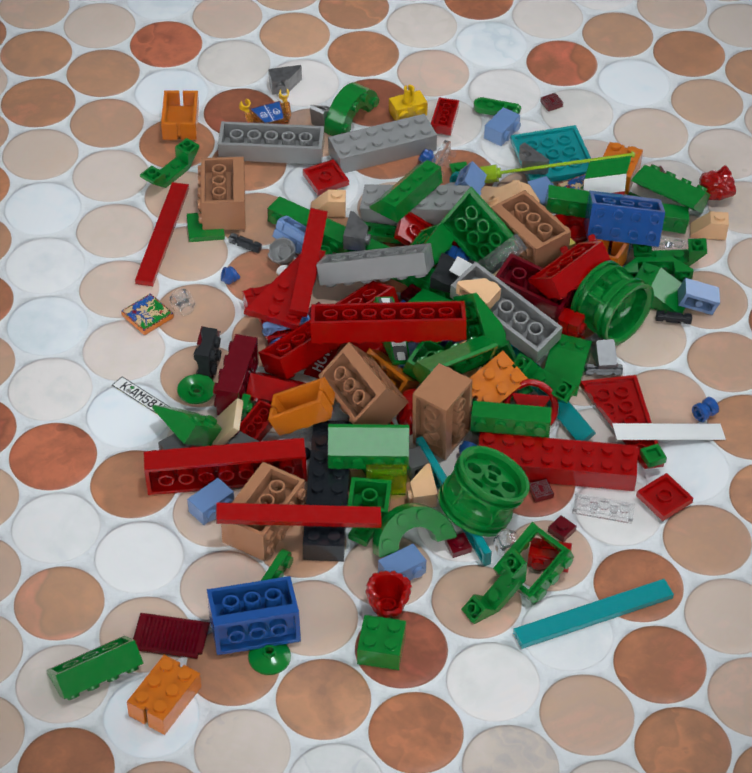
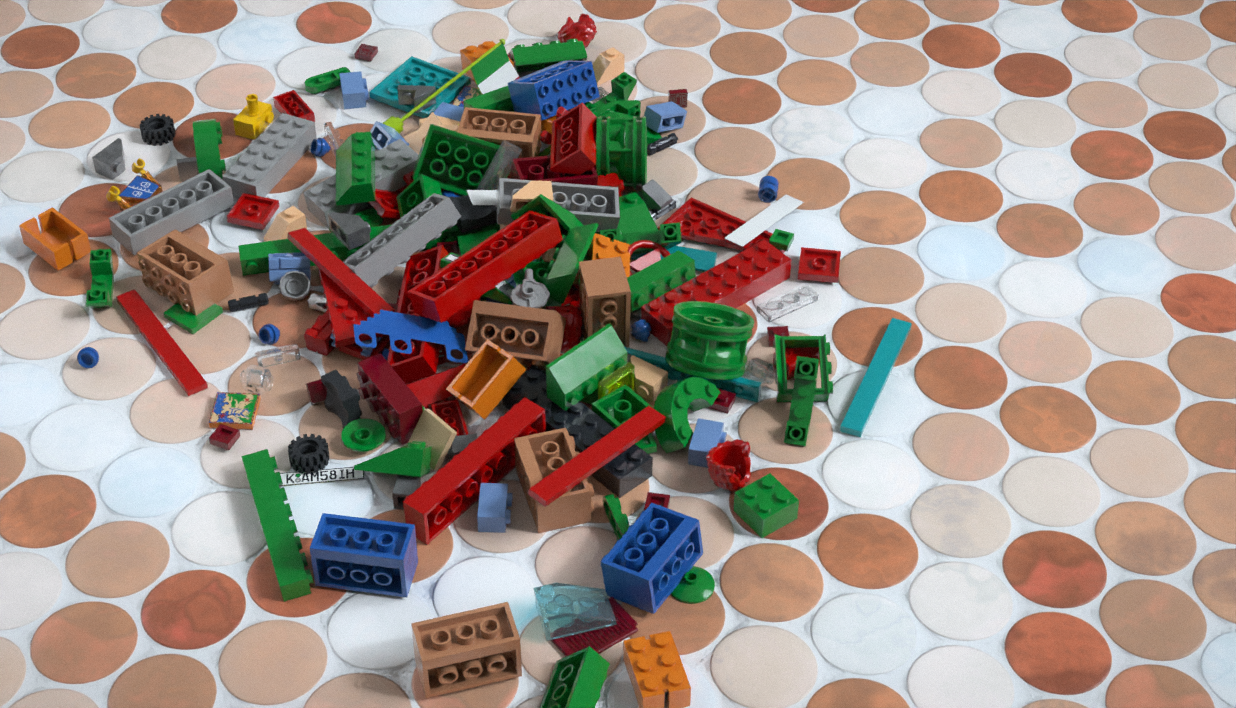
camera: 45 degrees left, 5 degrees down
none -> blue plate [77,347,99,368]
none -> black tyre [140,114,176,146]
none -> dark red plate [209,424,240,450]
none -> green brick [241,449,313,602]
none -> clear slope [255,344,301,368]
none -> black tyre [288,434,330,474]
none -> blue brick [310,513,418,598]
none -> blue piece [353,310,468,363]
none -> nougat brick [411,602,522,698]
none -> light grey piece [510,269,550,309]
none -> clear light blue slope [533,583,617,641]
none -> dark red plate [644,492,670,510]
none -> dark red tile [668,89,688,108]

